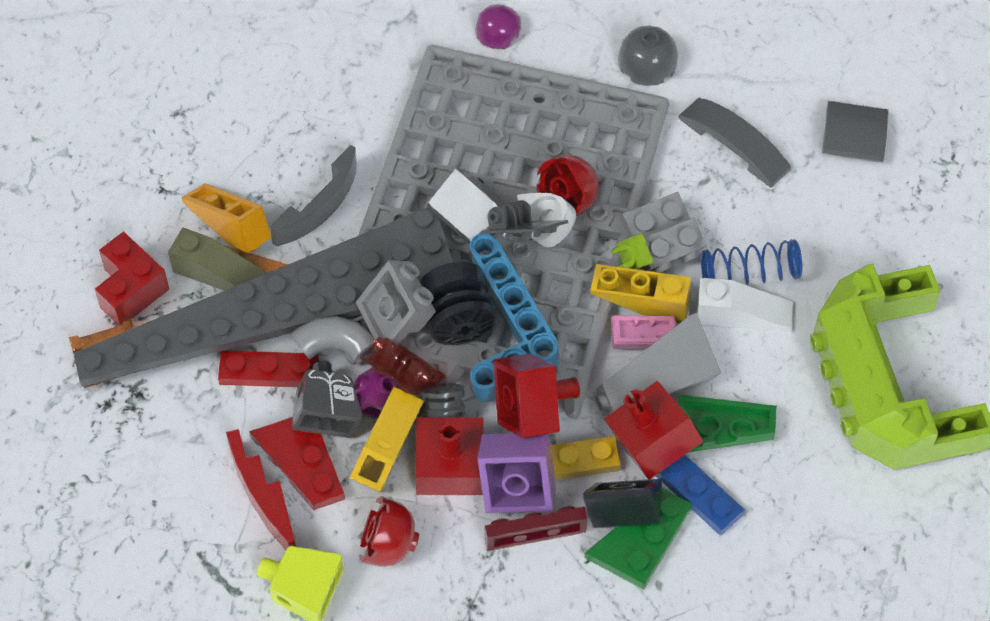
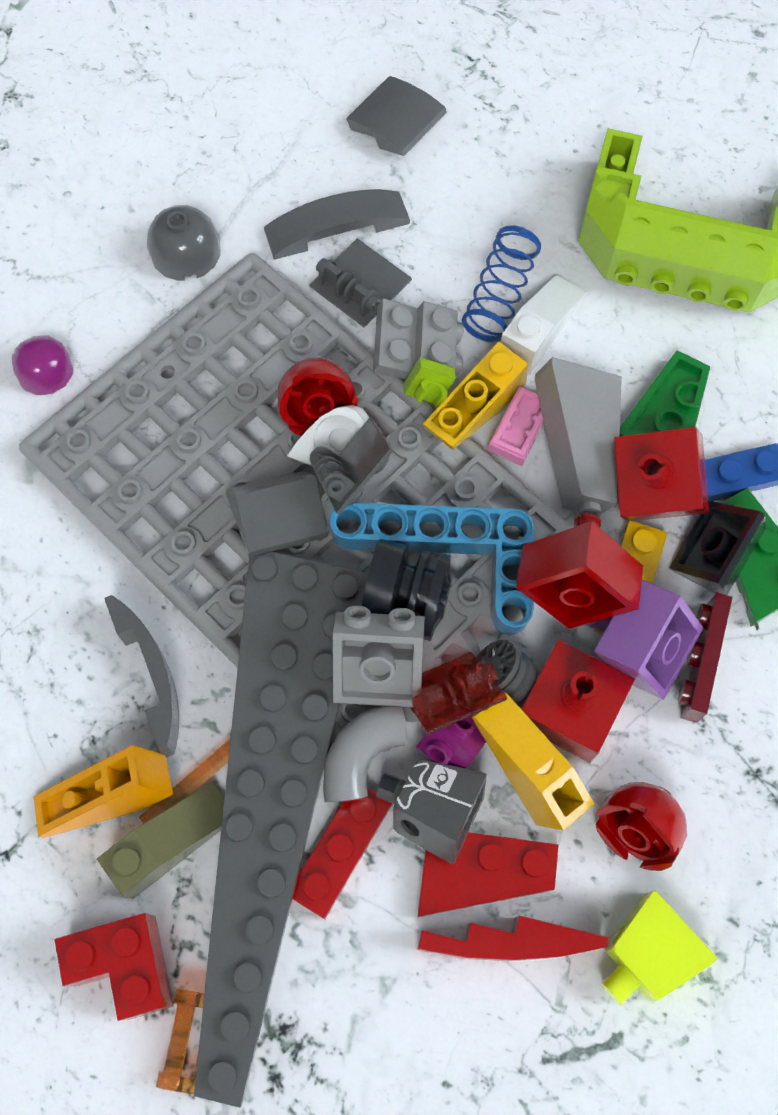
camera: 60 degrees left, 10 degrees up
none -> dark grey hinge [309,238,412,328]

